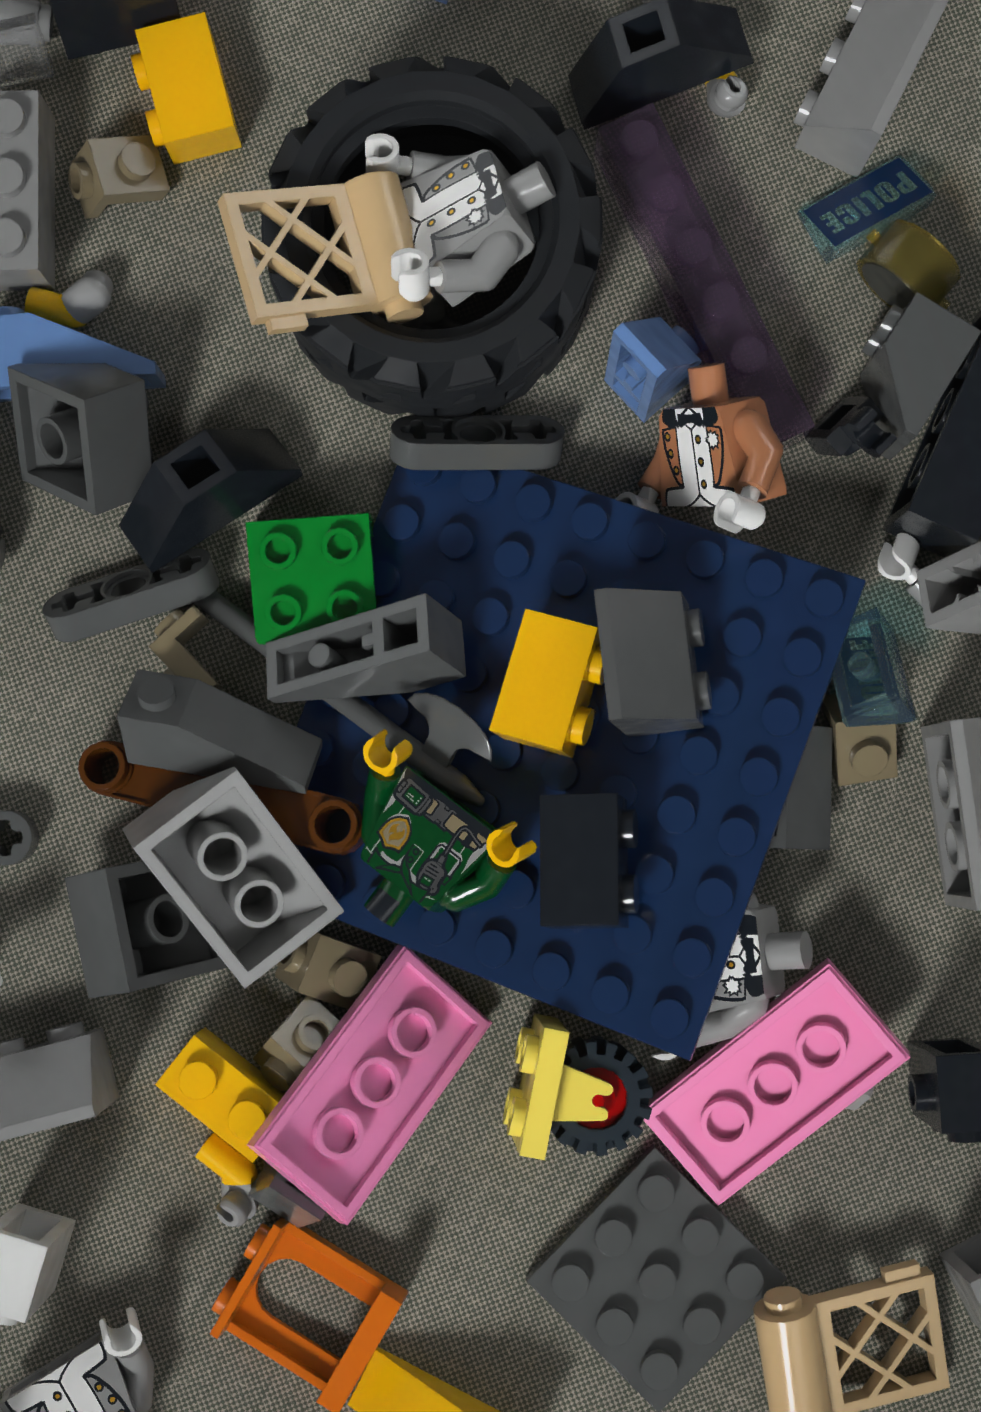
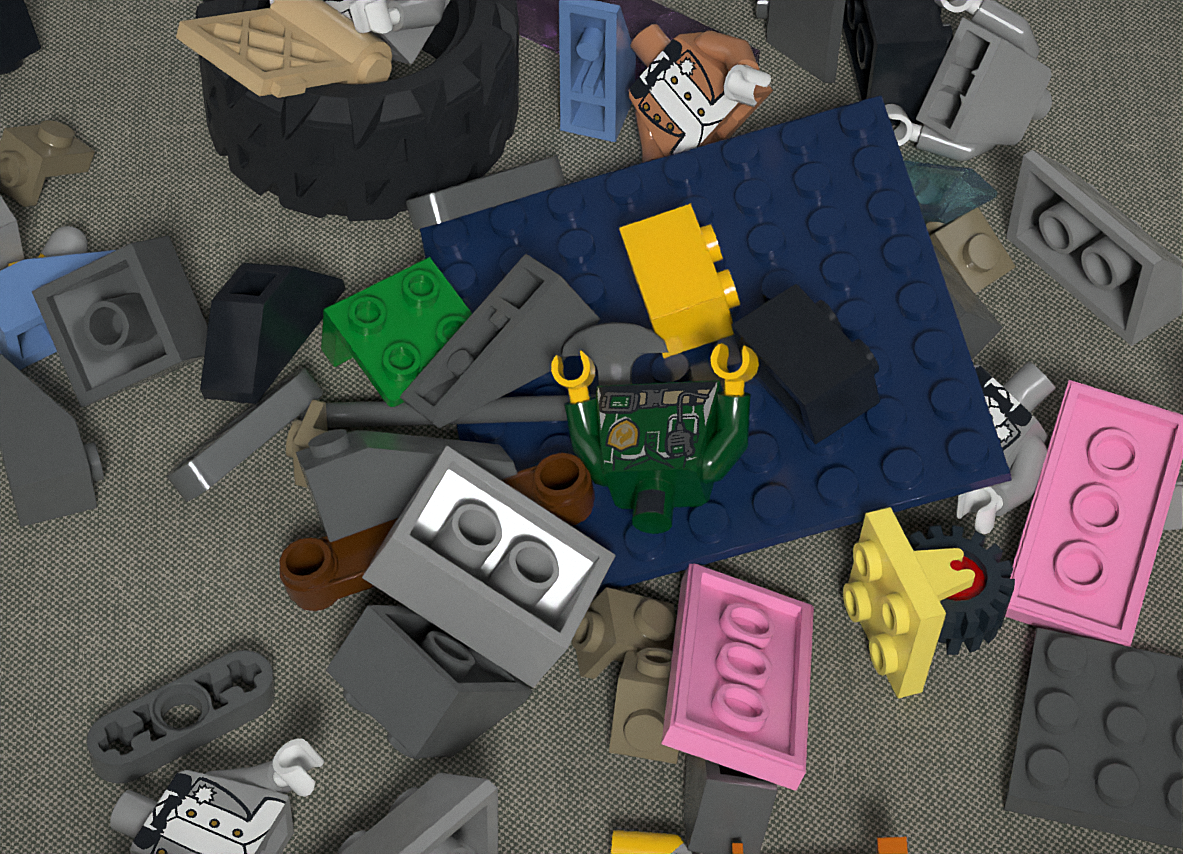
camera: 30 degrees left, 35 degrees down
yellow brick [131,12,242,165] -> none
yellow brick [155,1027,286,1163] -> none
dark grey slope [594,588,712,738] -> none
black plate [803,396,897,458] -> none

